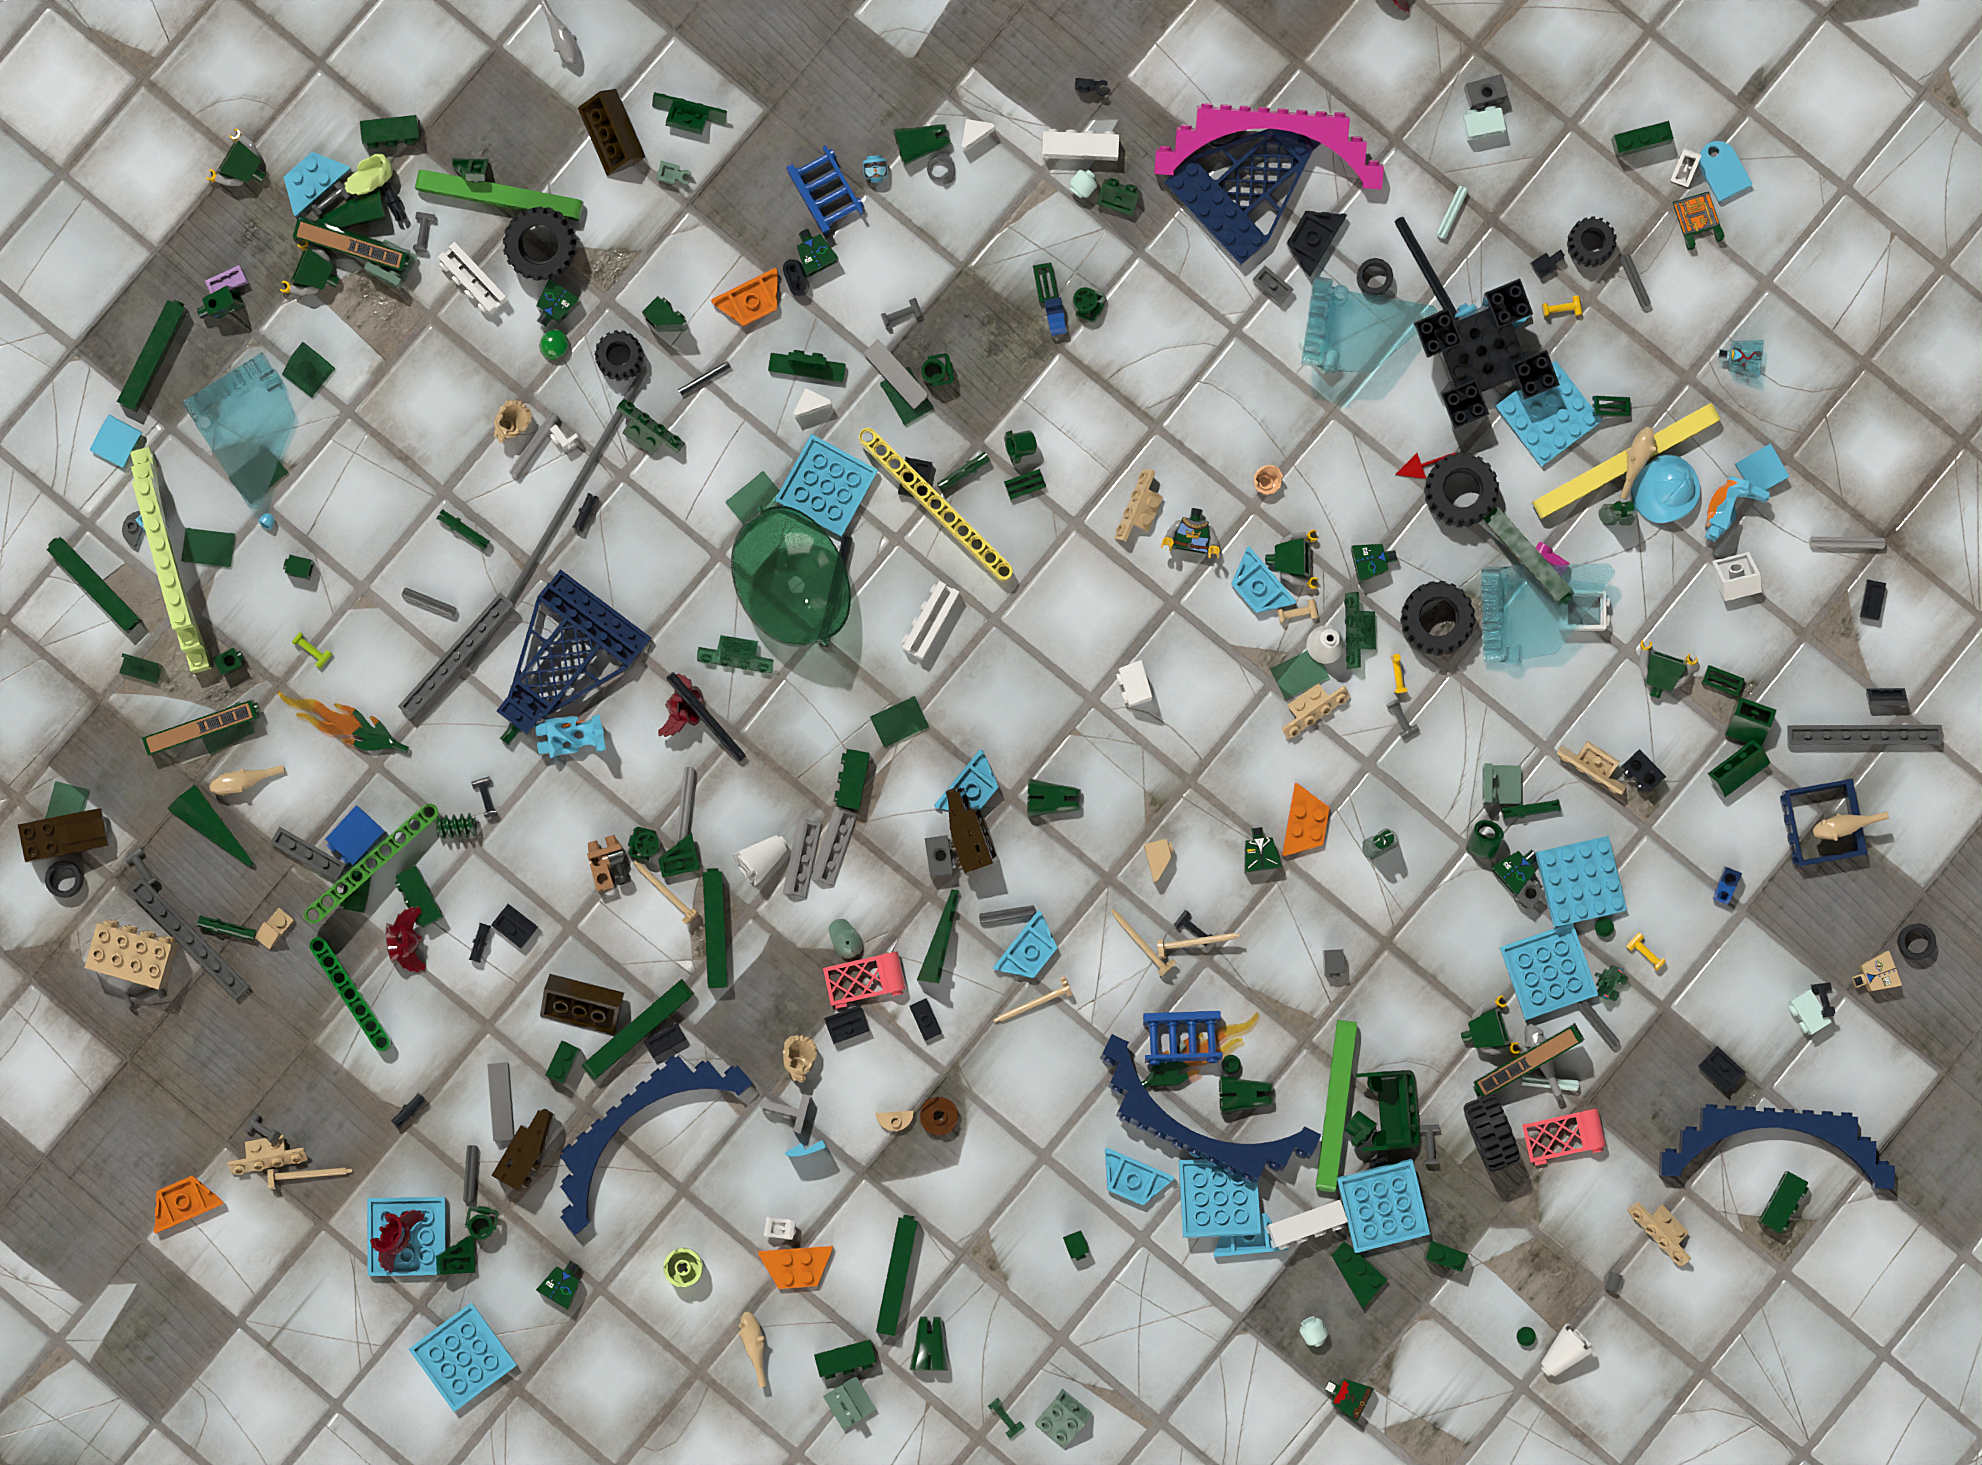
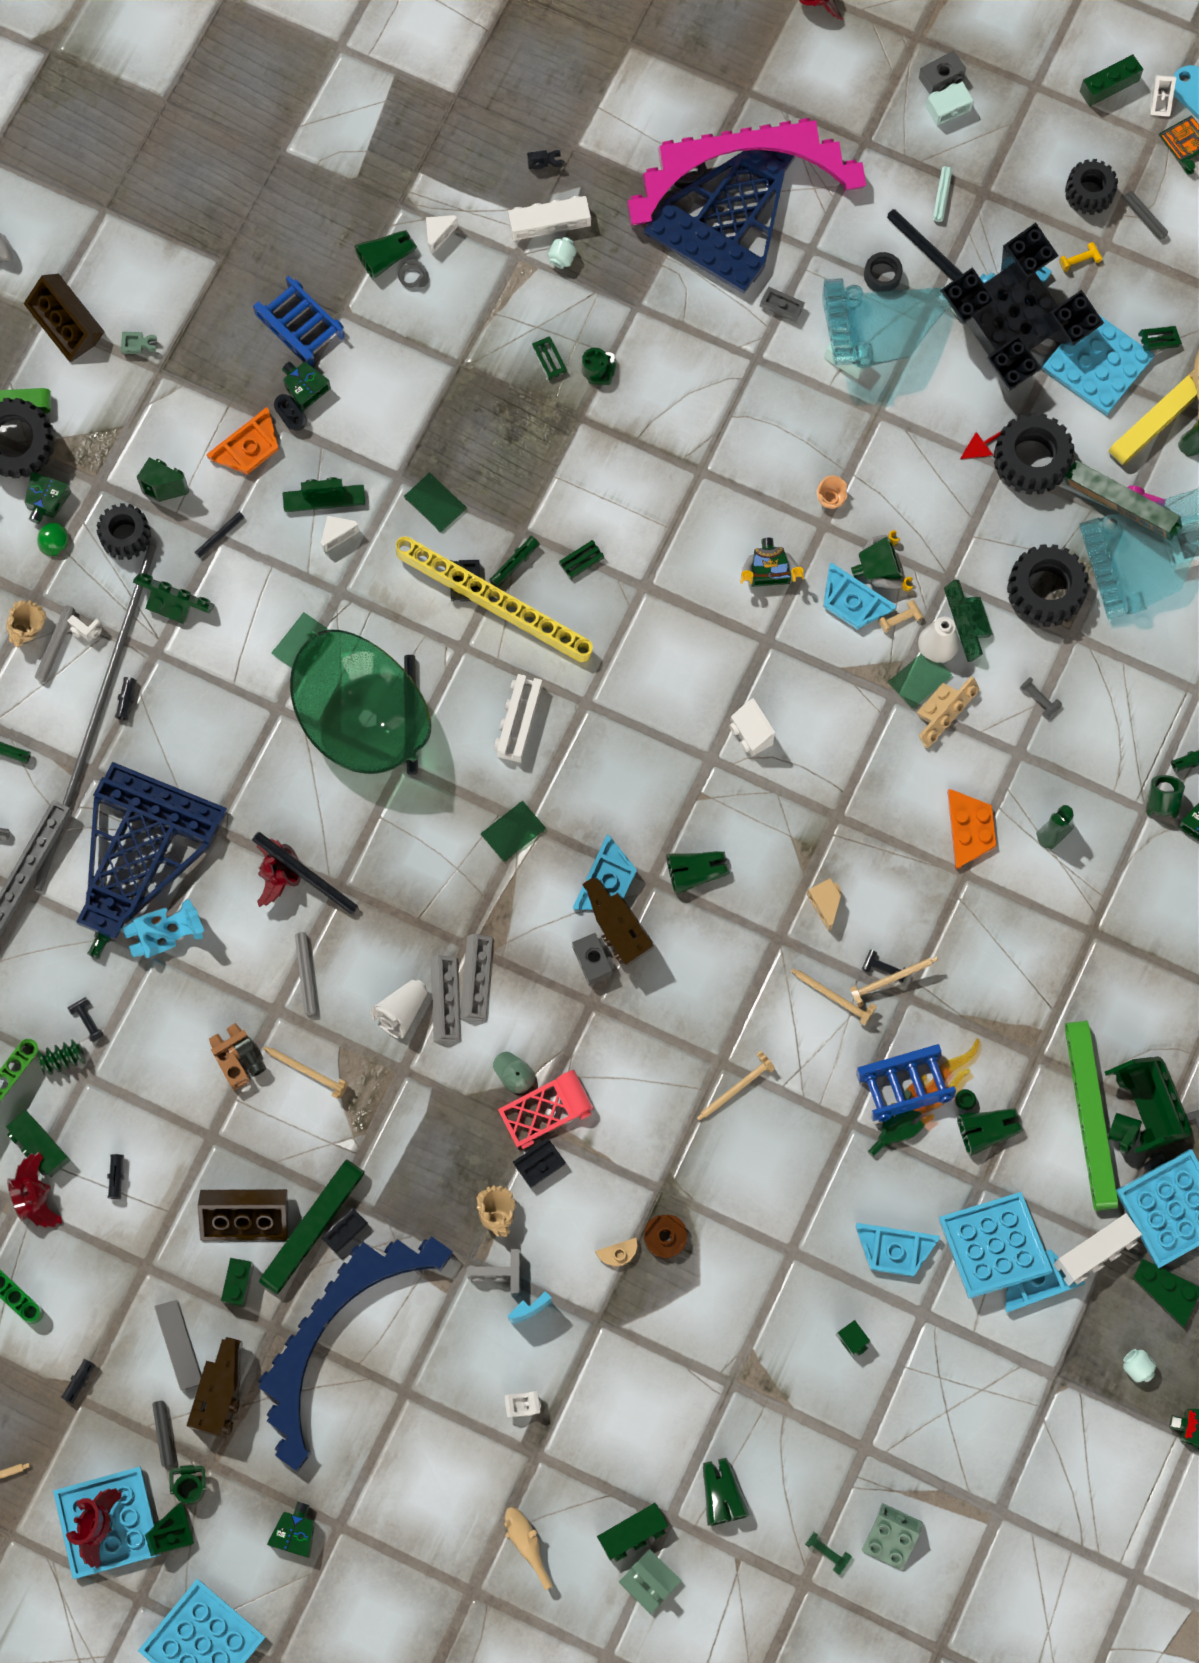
camera: 15 degrees left, 10 degrees down
black plate [491,903,538,949] -> none
dark green piece [628,827,661,861] -> none
dark green bracket [652,92,727,135] -> none
dark green wing [658,833,700,878] -> none
yellowish green brick [663,1248,704,1287] -> none
clear green bracket [697,635,774,673] -> none
dark green brick [703,868,728,989] -> none
orange wing [758,1246,833,1289] -> none
medium azure plate [775,434,878,537] -> none
dark green brick [834,749,870,811] -> none
head [863,155,888,183] -> none
light grey slope [864,339,928,409] -> none
dark green brick [876,1214,918,1336] -> none
dark grey piece [881,298,923,327] -> none
black plate [909,998,942,1041] -> none
dark green wedge [917,889,959,984] -> none
dark green piece [921,353,954,387] -> none
dark grey axle [979,905,1036,924] -> none
medium azure wing [993,910,1058,978] -> none
dark green piece [1004,430,1037,465] -> none
leg [1044,297,1066,336] -> none
dark green bracket [1097,178,1141,216] -> none
dark blue arch [1100,1034,1322,1183] -> none
tan bracket [1114,469,1163,541] -> none
dark green torso [1244,827,1281,873] -> none
black wing [1286,211,1347,278] -> none
dark grey brick [1323,949,1345,978] -> none
dark green torso [1350,544,1397,583] -> none
yellow piece [1390,654,1408,693] -> none
sand green bracket [1482,763,1521,804] -> none
black plate [1530,250,1565,280] -> none

